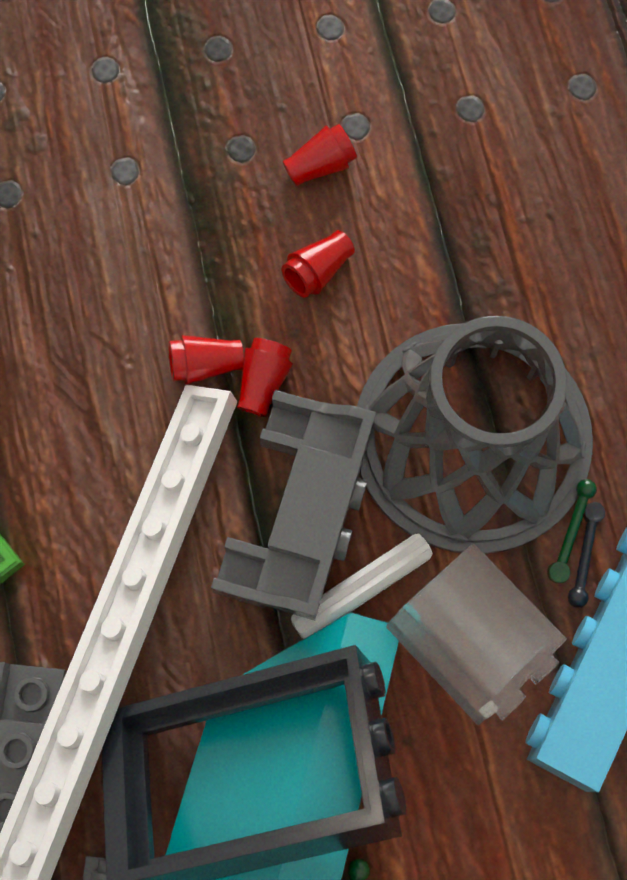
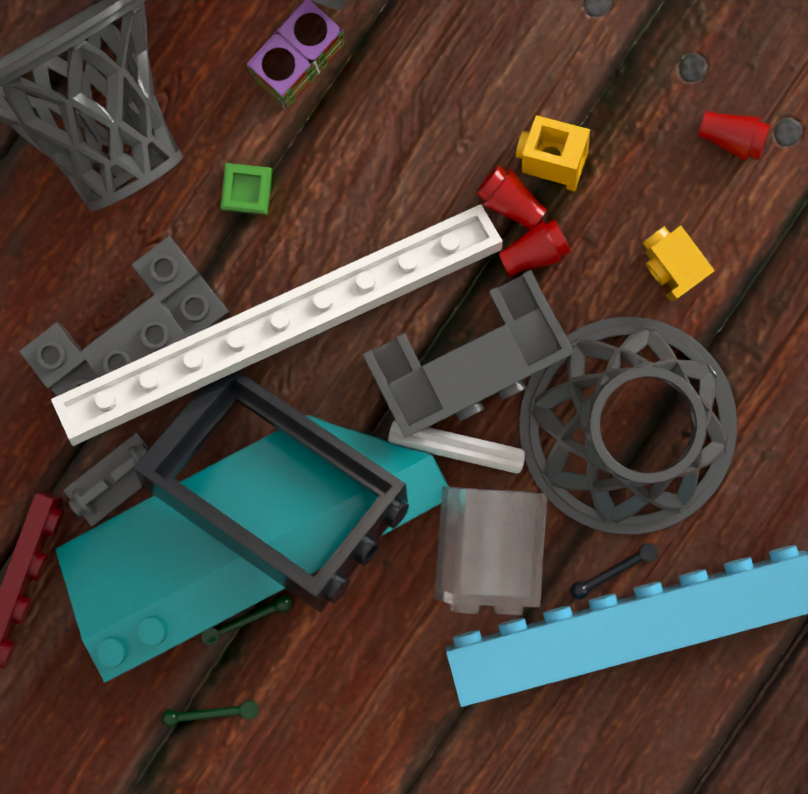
camera: 50 degrees right, 15 degrees up
red cone [281,230,355,298] -> none
dark green hinge [547,479,597,583] -> none
none -> yellow brick [516,115,590,191]
none -> yellow brick [642,226,715,302]

